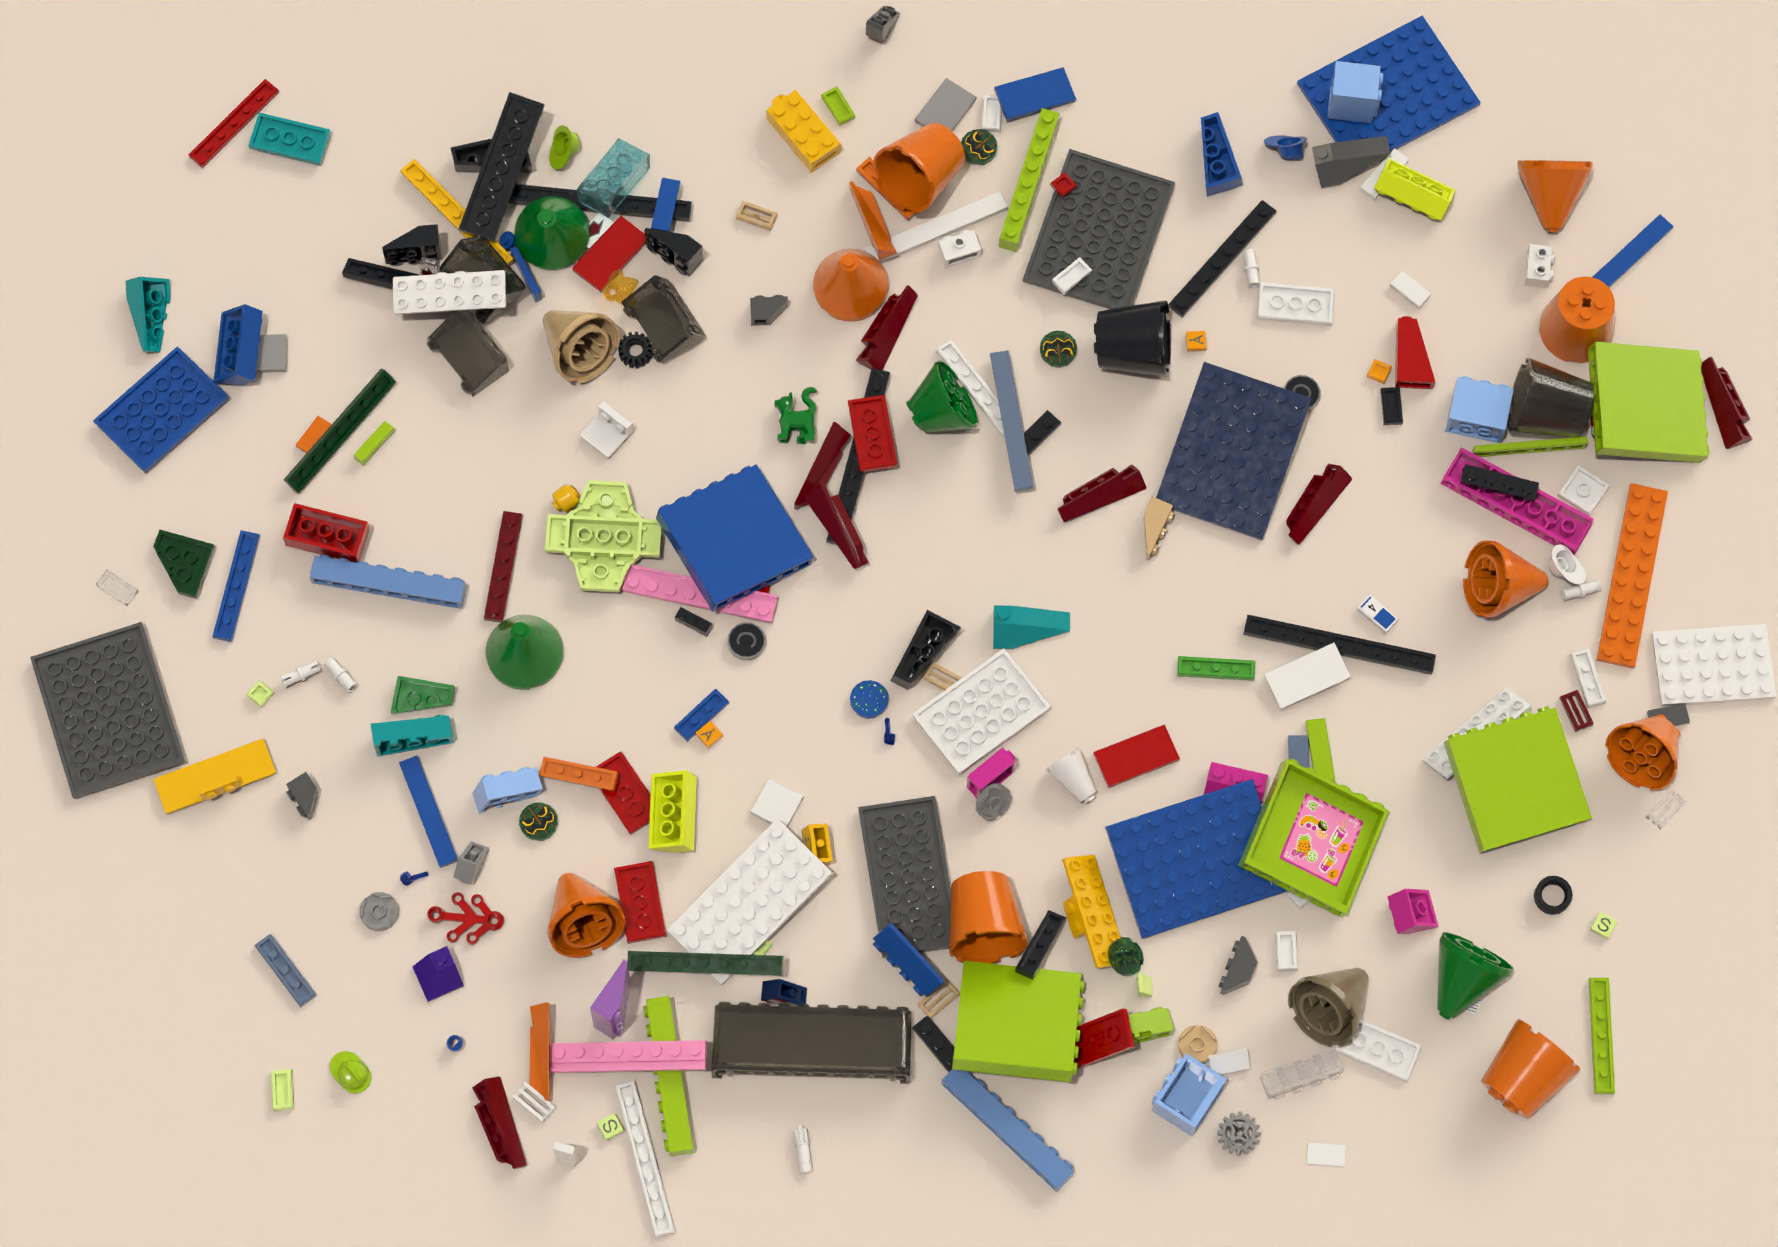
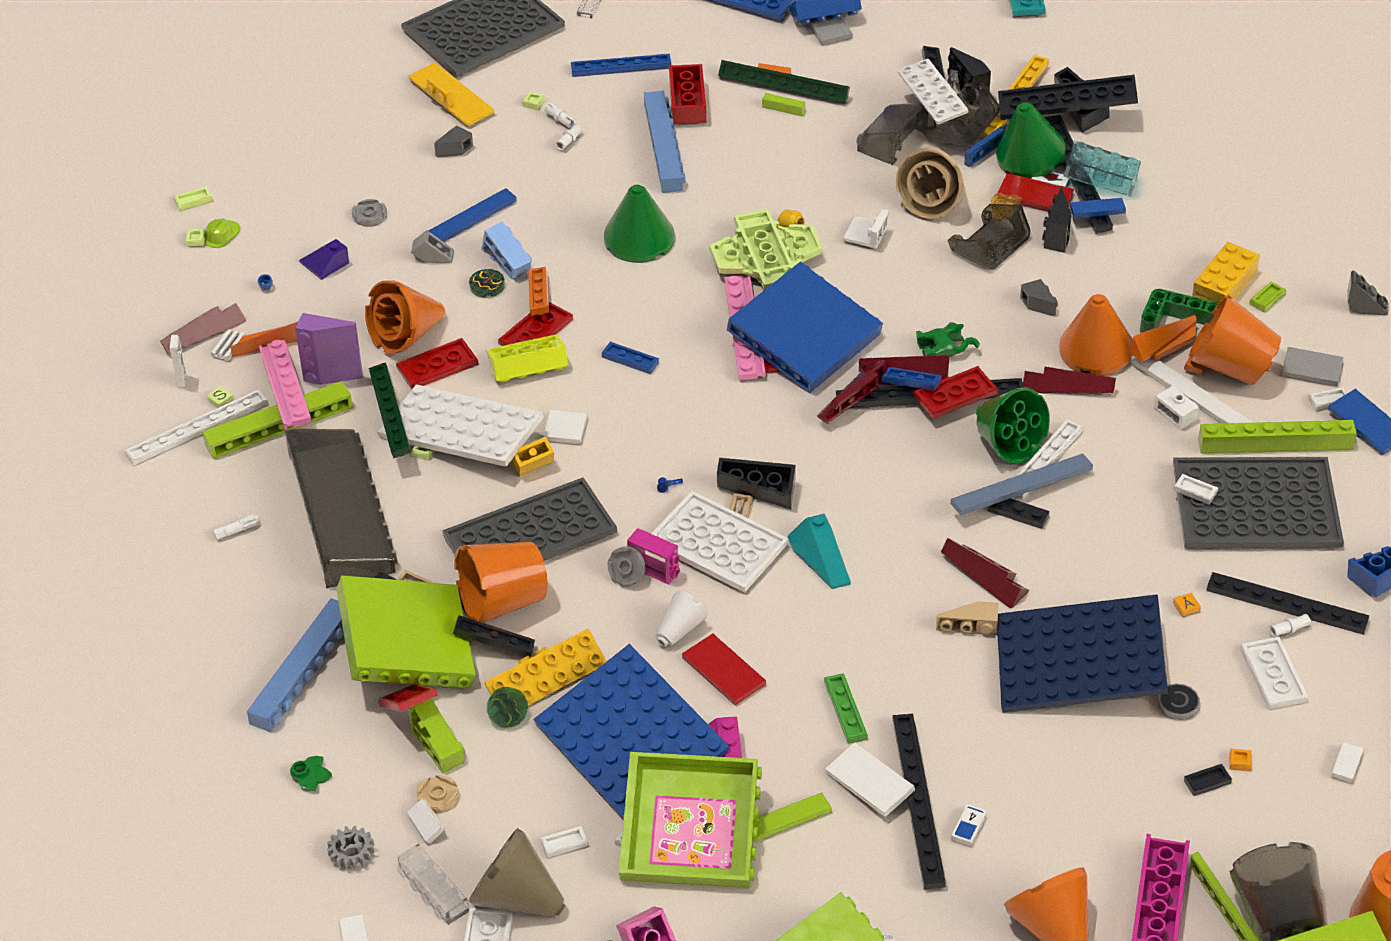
camera: 75 degrees right, 25 degrees down
dark green plate [153,529,215,599] -> none
sand blue tile [254,934,316,1008] -> none
teal wedge [370,714,454,757] -> none
green wing [391,676,455,714] -> none
clear blue hand [400,871,429,886] -> none
red plant [427,892,504,945] -> none
dark red plate [484,511,523,623] -> none
lime piece [549,125,579,170] -> none
black tyre [618,332,652,369] -> none
black piece [675,607,712,637] -> none
light orange tile [696,721,723,748] -> none
black tile [727,622,766,660] -> none
tan tile [736,200,777,231] -> none
dark blue slope [761,979,807,1007] -> none
blue tile [850,680,888,719] -> none
blue slope [872,922,945,997] -> none
clear green tile [961,129,997,165] -> none
clear green tile [1040,331,1077,368] -> none
red tile [1050,172,1077,198] -> none
black cone [1094,300,1171,376] -> none
yellowish green slope [1136,973,1153,997] -> none
light blue container [1151,1053,1227,1136] -> none
dark grey slope [1218,936,1257,995] -> none
dark red wedge [1286,463,1352,544] -> none
sand blue tile [1288,735,1309,768] -> none
red slope [1395,316,1435,389] -> none
light blue container [1445,376,1514,443] -> none
black plate [1460,464,1539,502] -> none
none -> yellowish green tile [185,228,206,247]
none -> green plate [290,756,332,791]
none -> blue tile [882,367,941,391]
none -> green beam [1140,288,1218,333]

